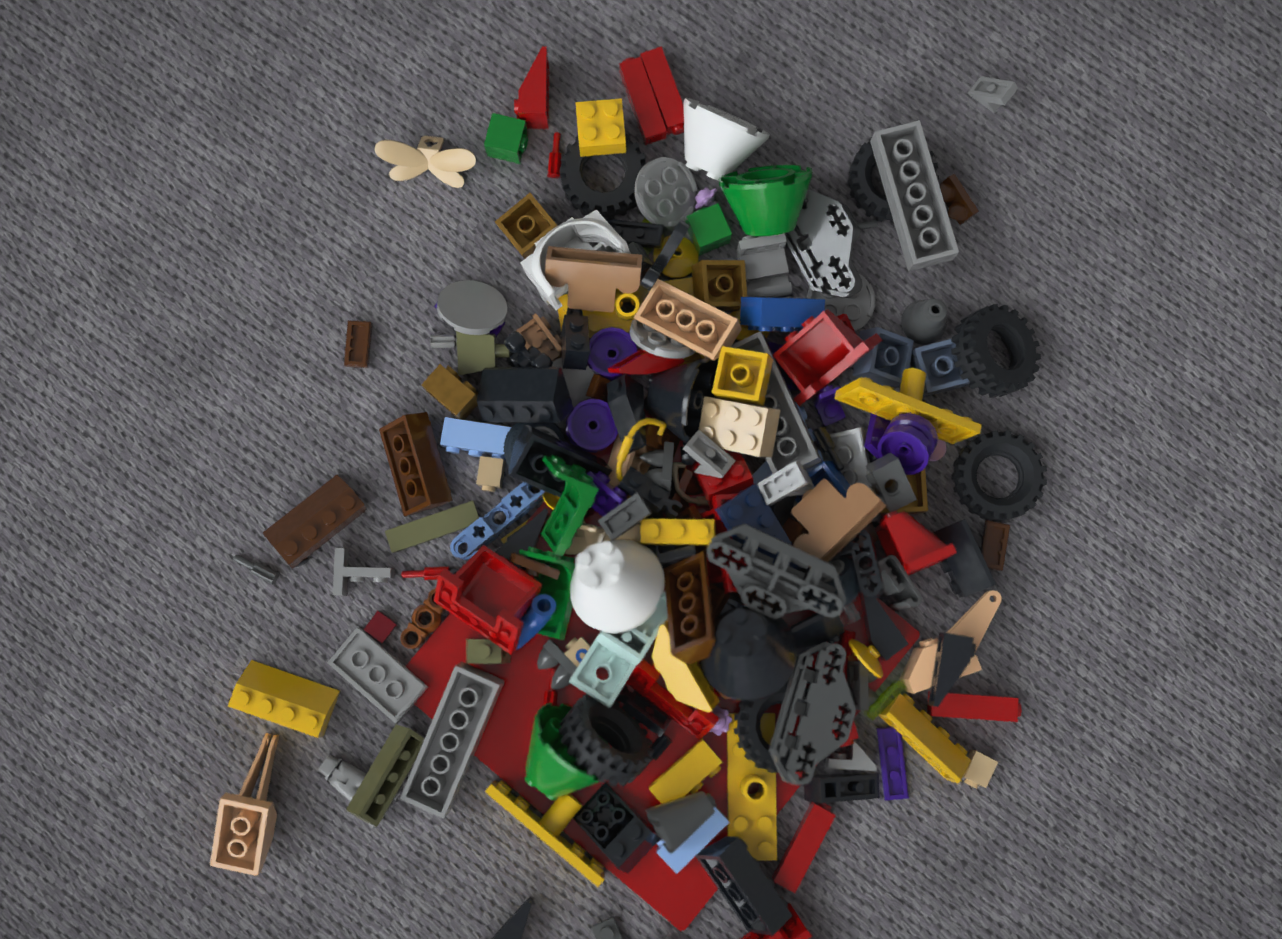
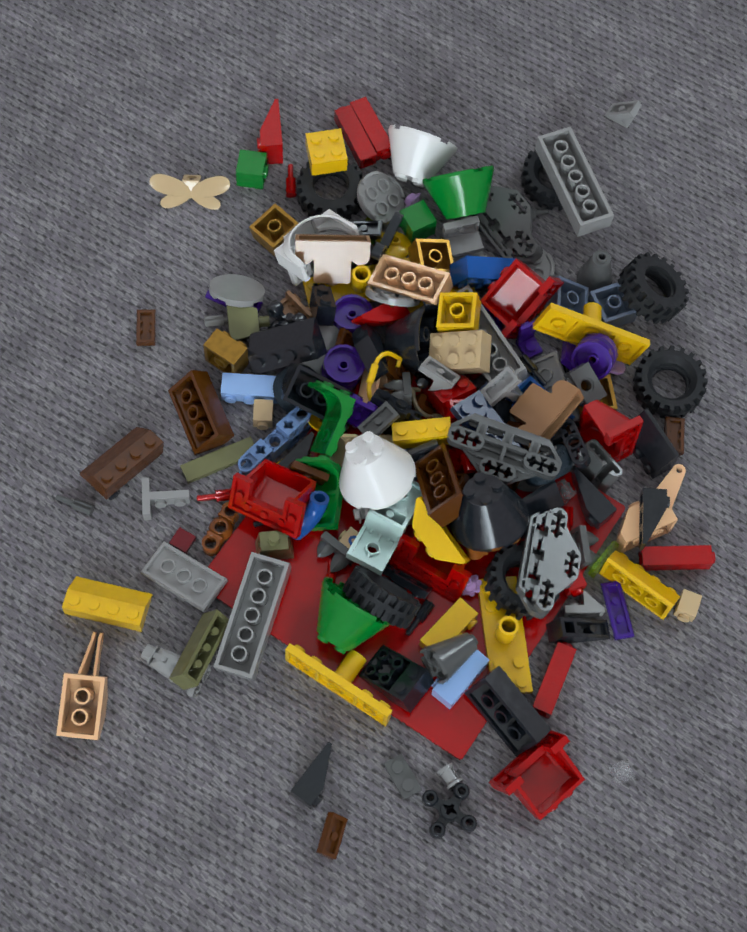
camera: 10 degrees left, 15 degrees down
yellow dish [849,639,883,678] -> none
reddish brown tile [939,174,979,225] -> none

